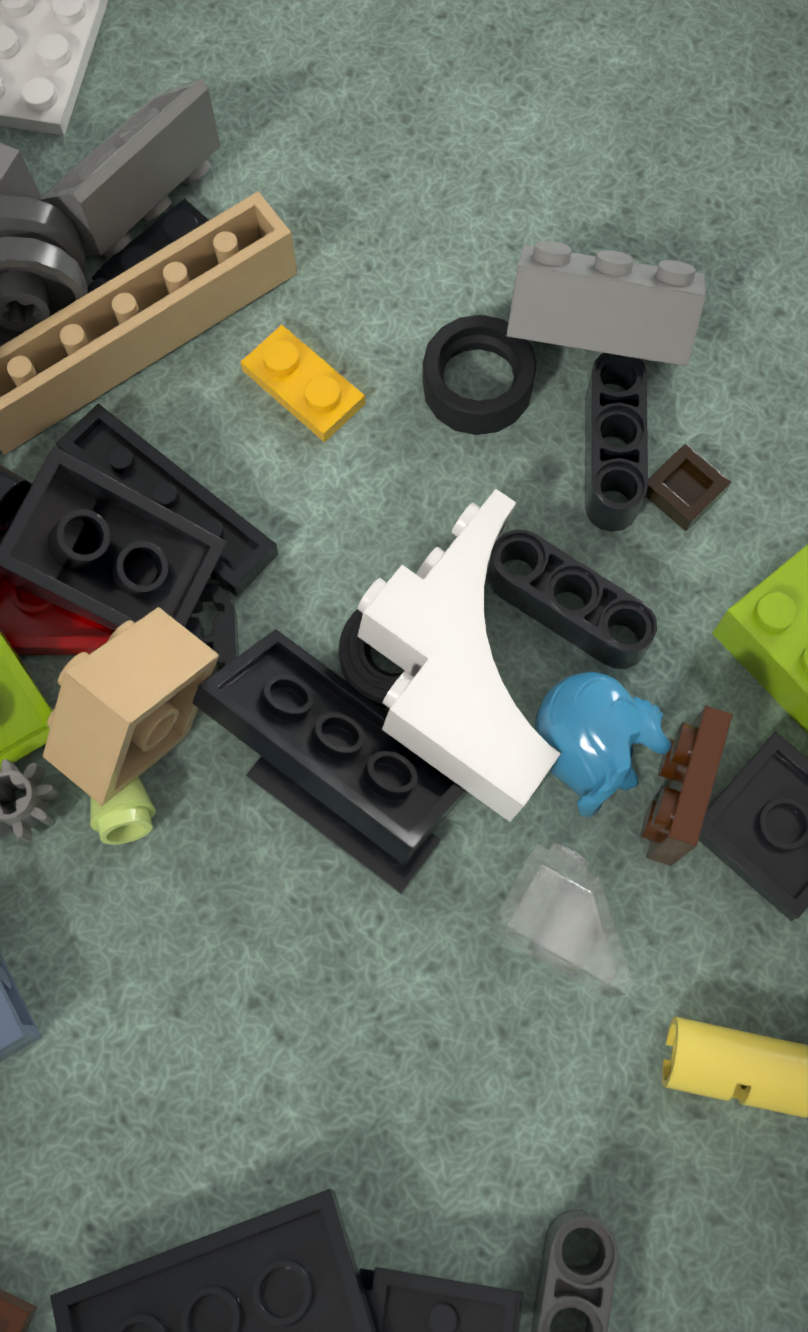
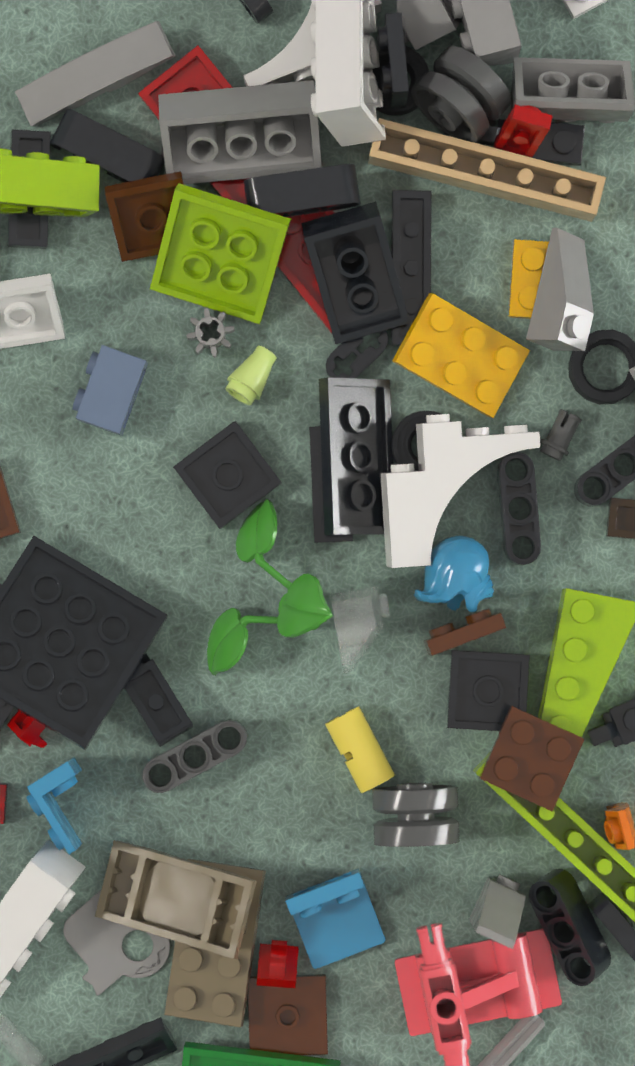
camera: 50 degrees right, 15 degrees up
tan brick [42,607,219,806] -> none
none -> black plate [173,421,282,529]
none -> bright green plant [207,499,333,676]
none -> yellow plate [392,293,530,418]
none -> red plate [493,104,553,158]
none -> light grey slope [526,228,594,351]
none -> dark grey pin [540,409,582,461]

